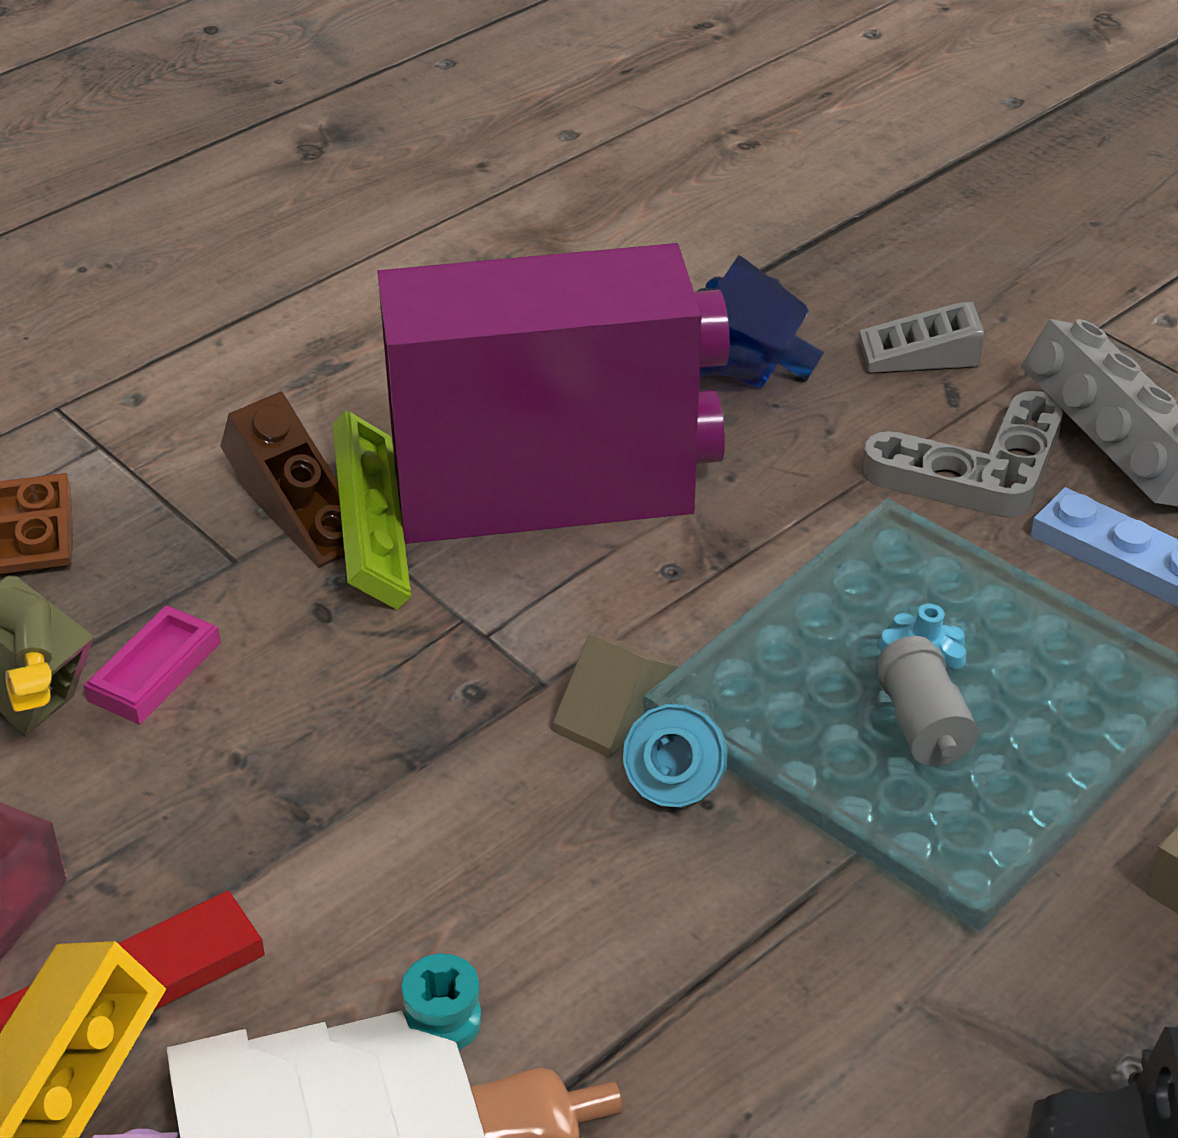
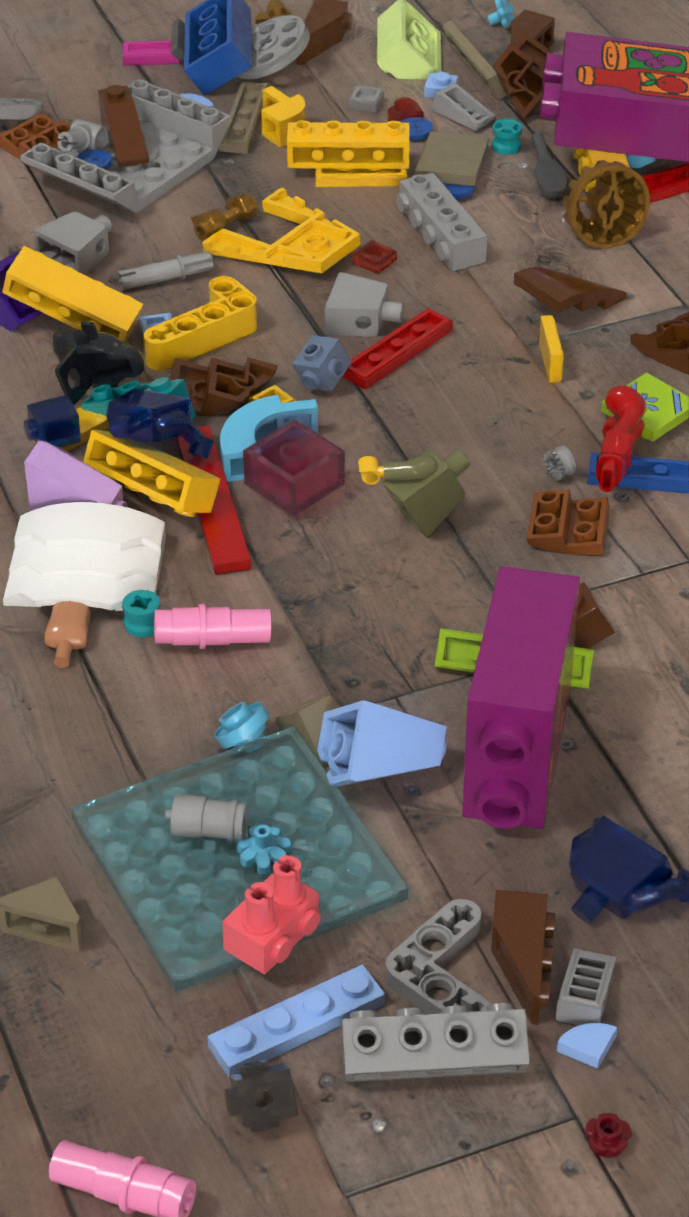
camera: 110 degrees right, 0 degrees up
dark pink tile [83,605,221,725] -> none
none -> bright pink piece [154,604,271,649]
none -> coral brick [222,855,321,975]
none -> light blue slope [317,700,447,787]
none -> reddish brown slope [491,890,555,1025]
none -> light blue tile [557,1023,617,1069]
none -> dark red plate [585,1113,632,1158]

